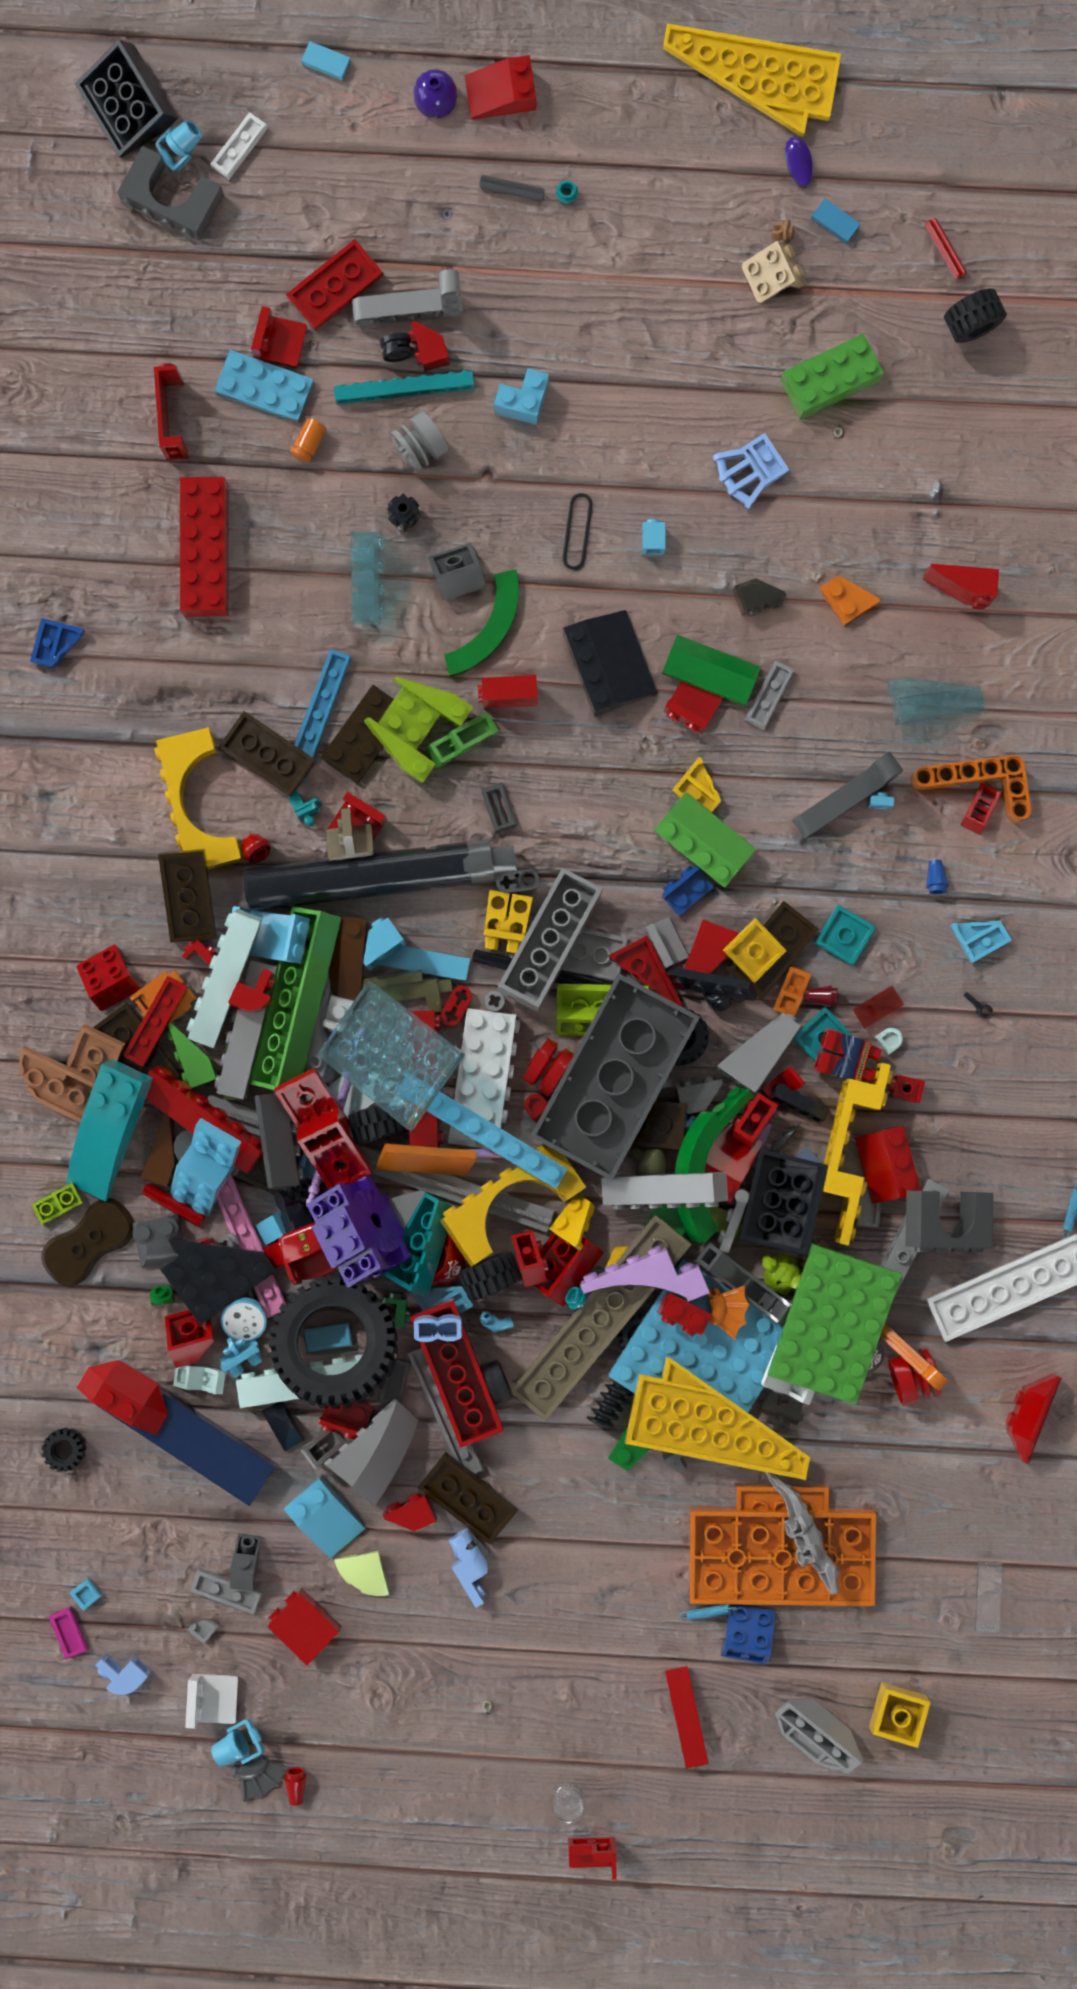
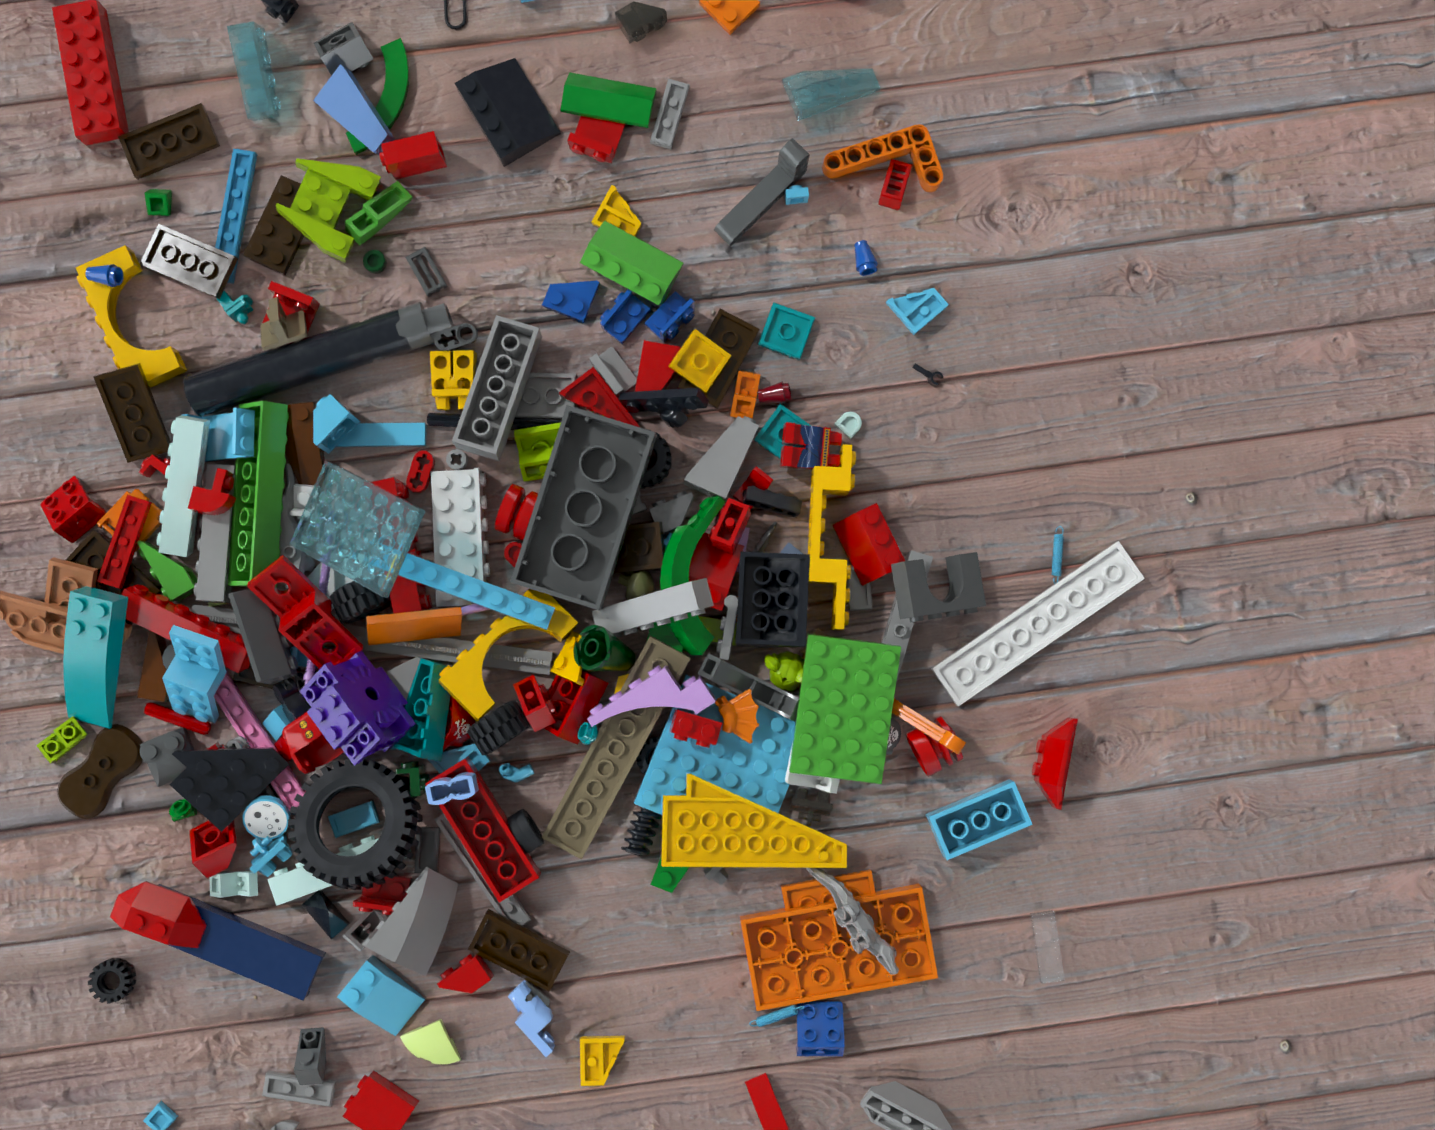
camera: 15 degrees left, 0 degrees up
red cone [241,834,271,863] -> none
olive piece [364,969,453,1012] -> none
clear red slope [852,985,904,1029] -> none
yellow brick [869,1682,931,1748] -> none
red brick [888,1075,925,1103] -> none
none -> blue cone [85,264,124,287]
none -> dark brown plate [118,103,220,180]
none -> green slope [144,189,172,216]
none -> medium blue slope [313,64,395,155]
none -> dark green tile [363,250,387,274]
none -> blue wing [542,280,600,323]
none -> dark green cone [573,625,635,671]
none -> yellow wing [580,1035,625,1086]
none -> blue bracket [645,291,695,343]
none -> medium azure brick [925,779,1033,860]

